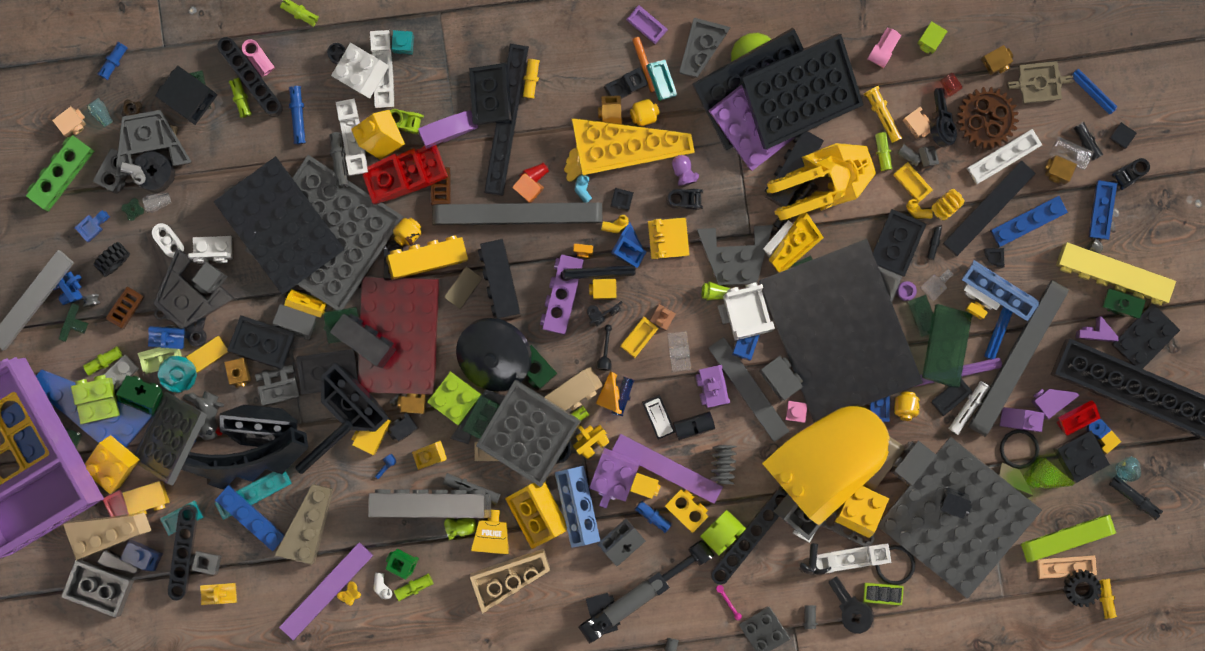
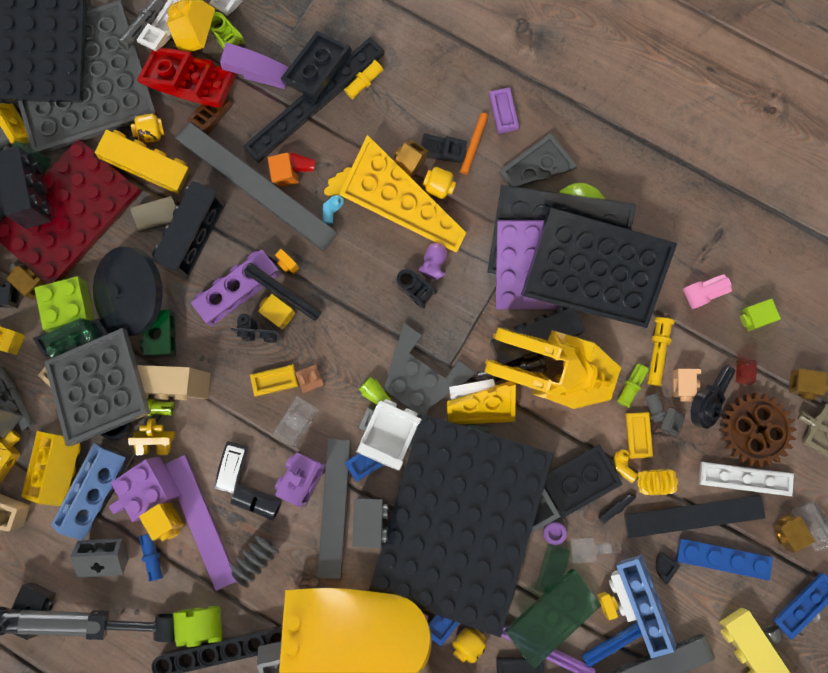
camera: 45 degrees right, 5 degrees down
black hinge [596,324,612,371] -> none
light orange tile [596,371,622,414] -> none
yellow arm [601,215,629,233] -> none
black tile [610,188,634,211] -> none
clear blue pin [611,376,635,417] -> none
blue slope [612,221,647,268] -> none
tile [646,60,677,101] -> none
yellow hinge [648,218,689,259] -> none
yellow brick [665,489,709,533] -> none
bright pink plate [786,401,807,423] -> none

